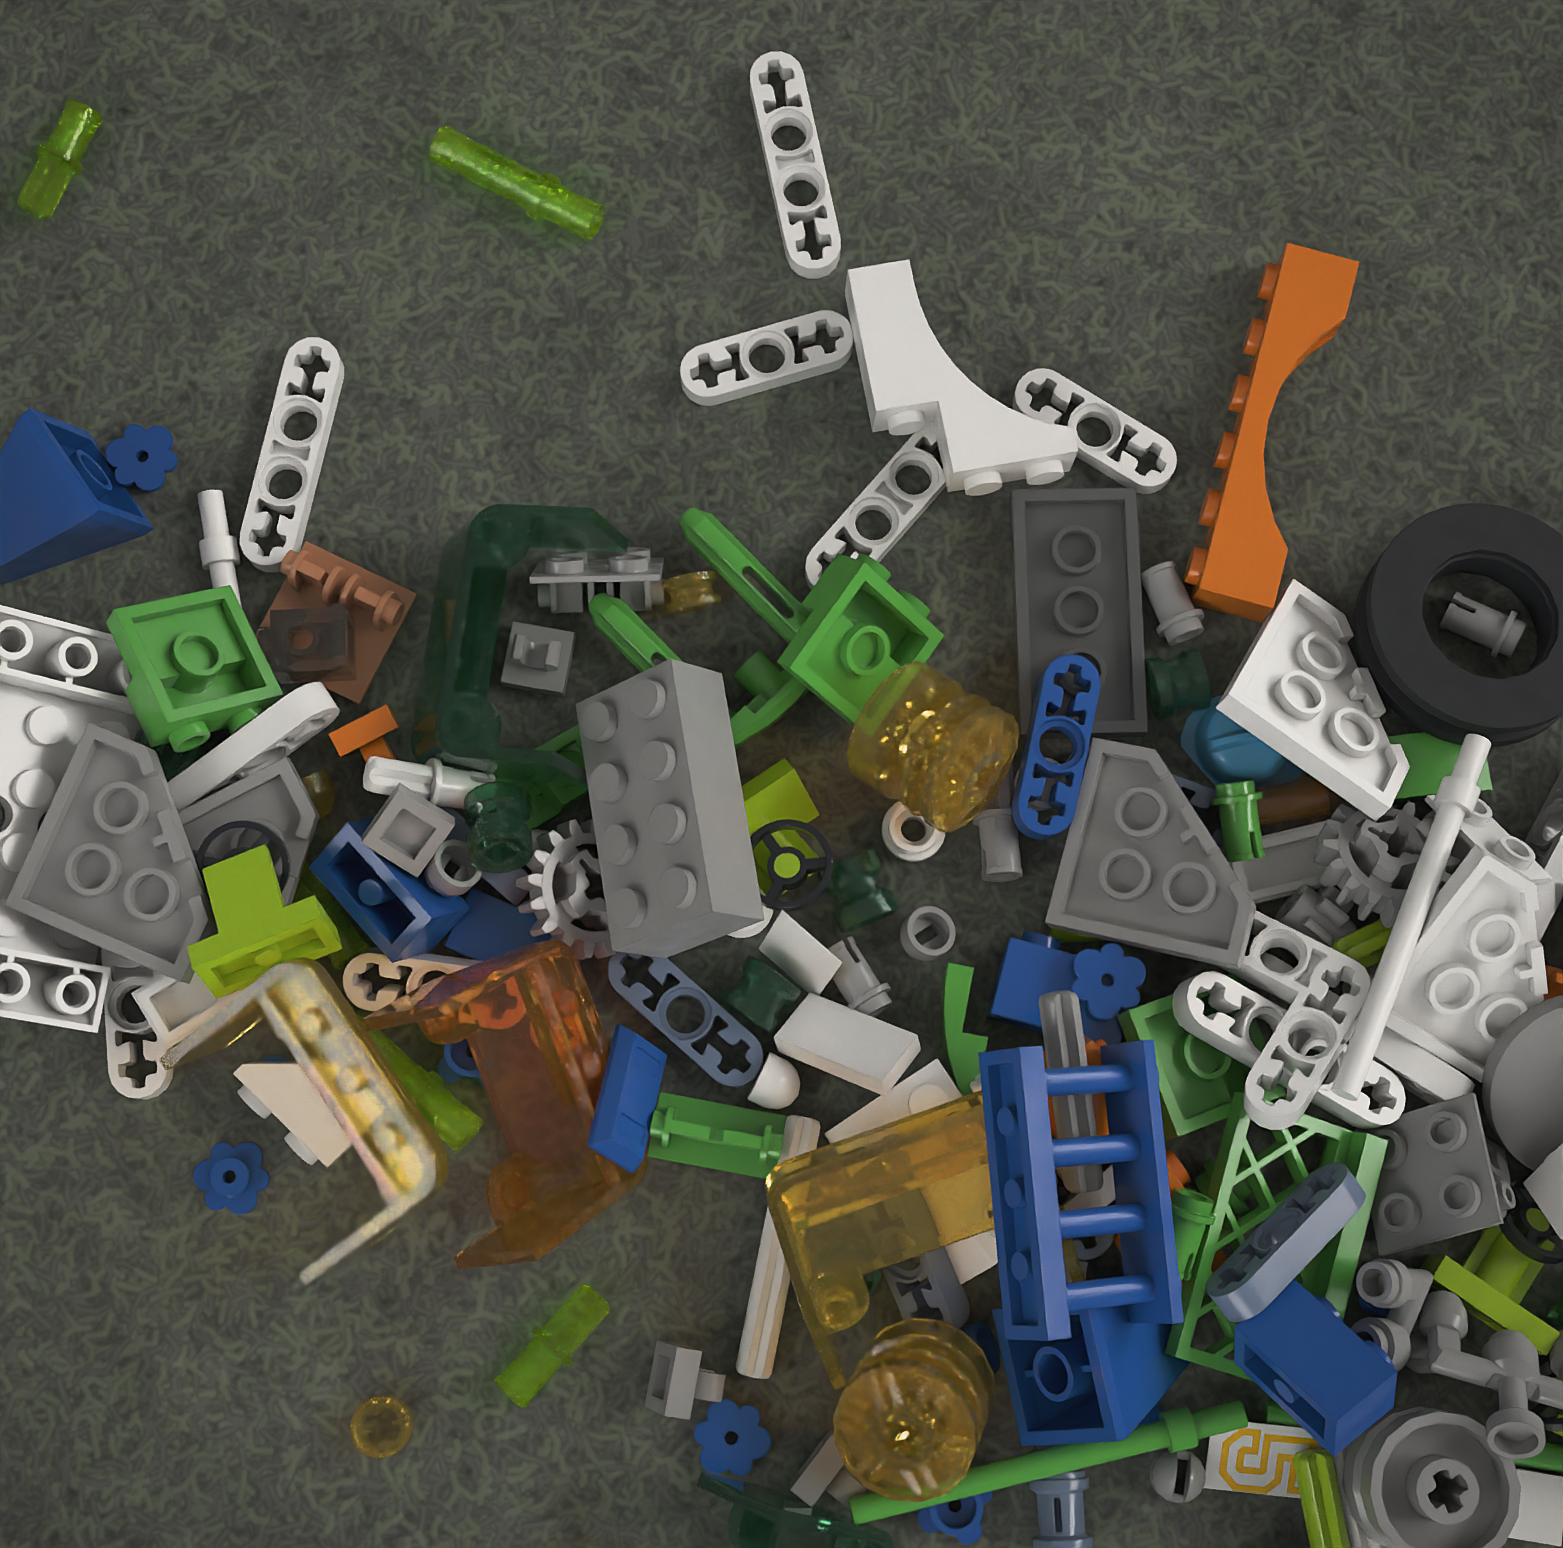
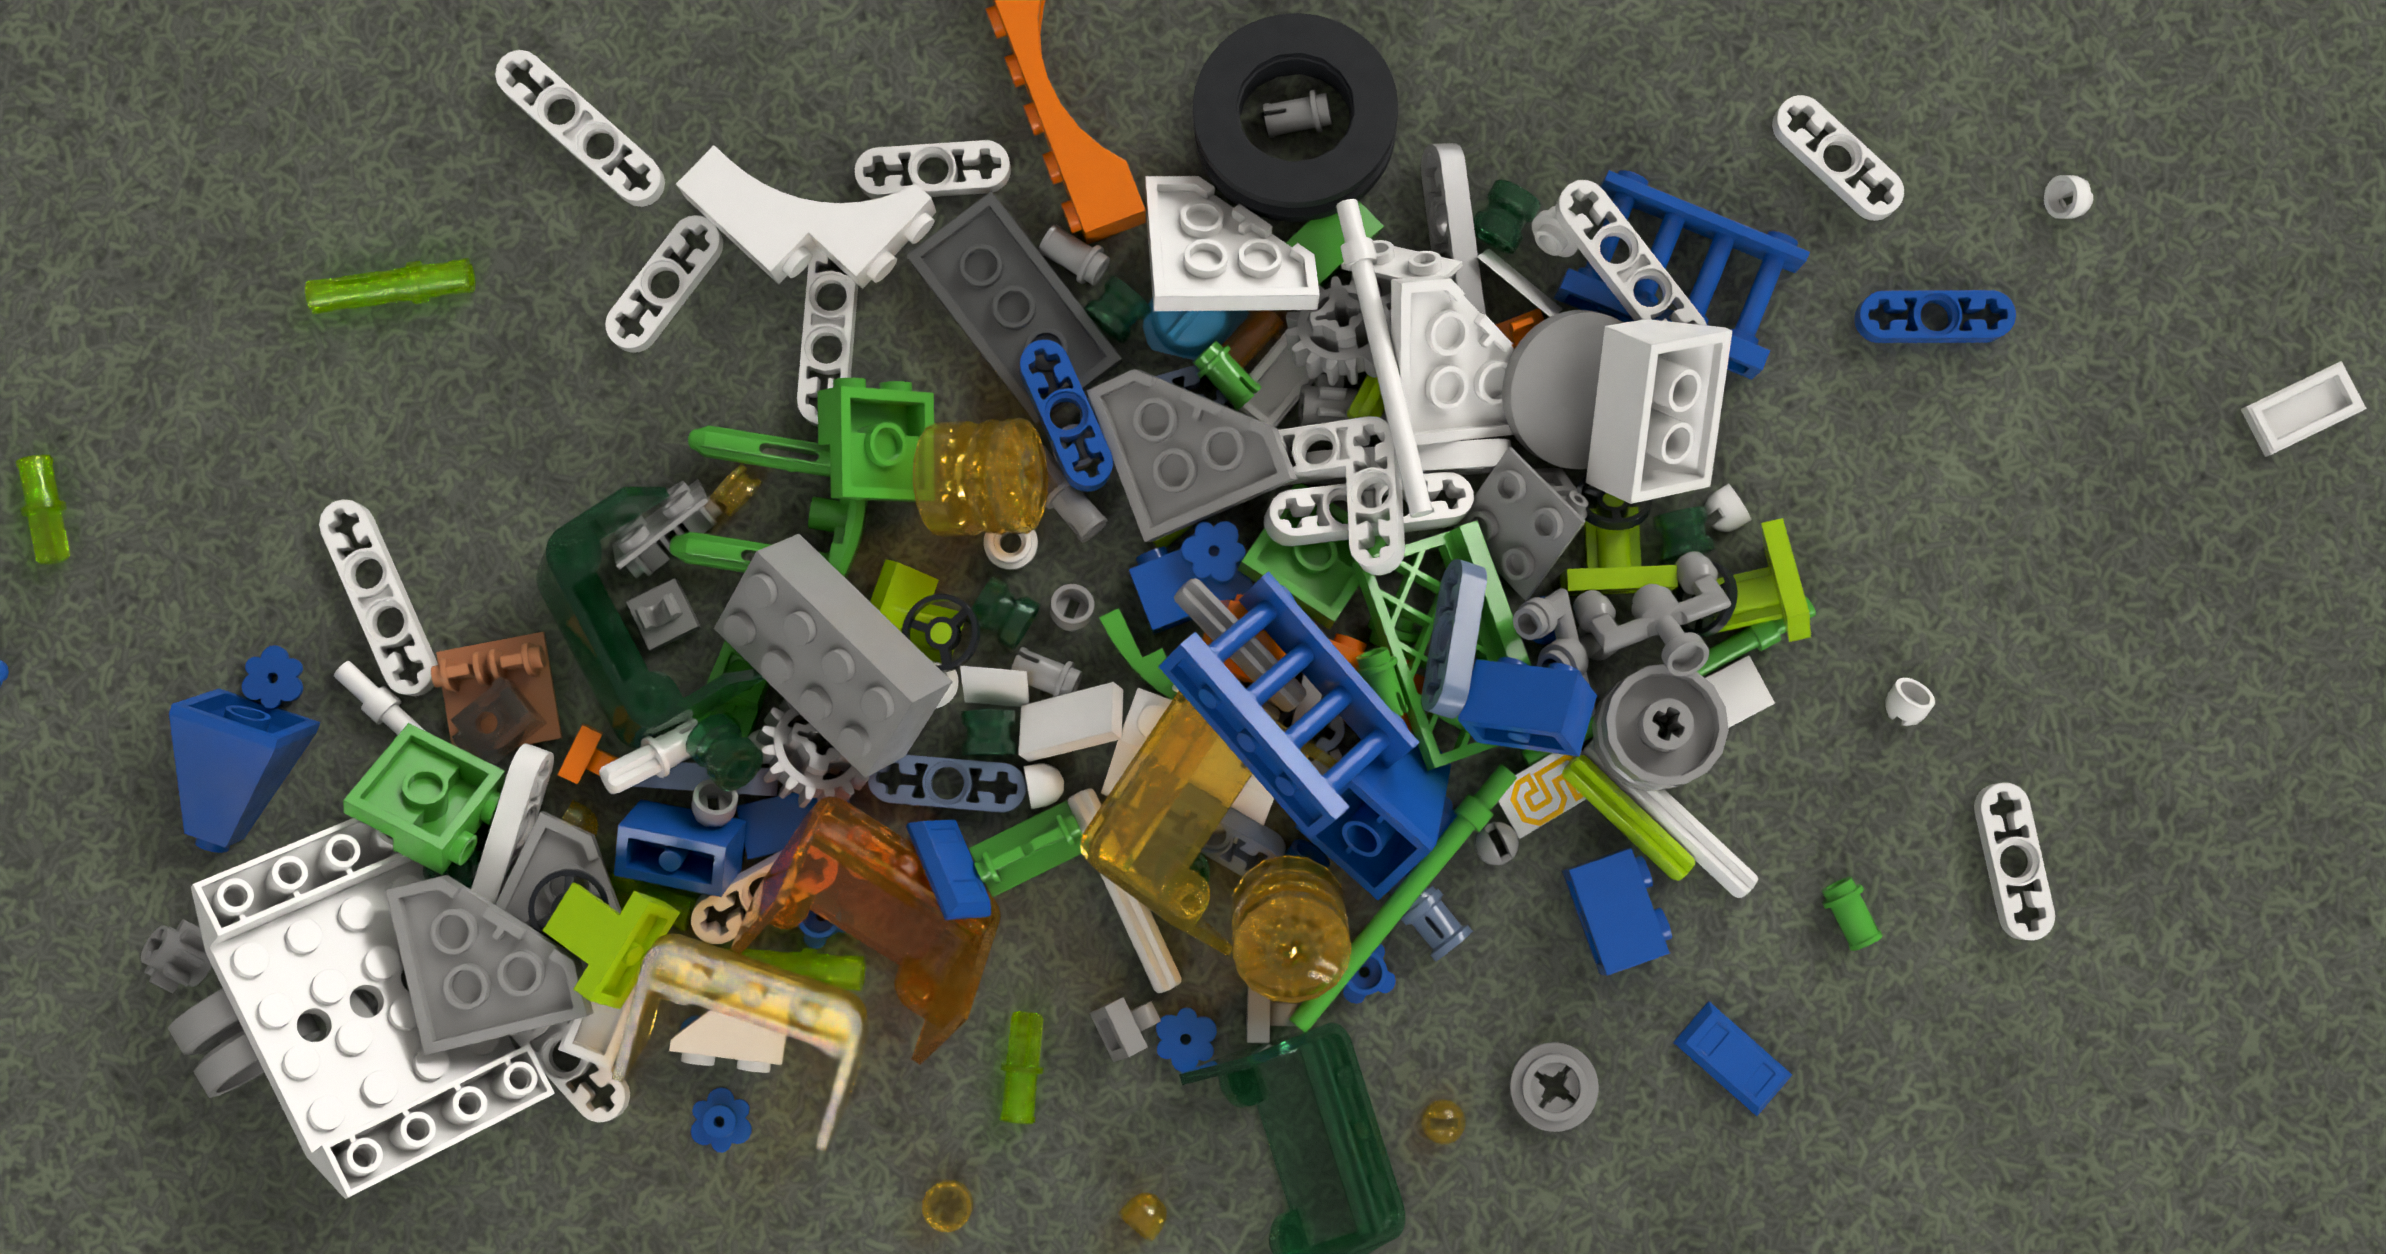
camera: 35 degrees left, 5 degrees up
light grey tile [361,782,455,878] -> none

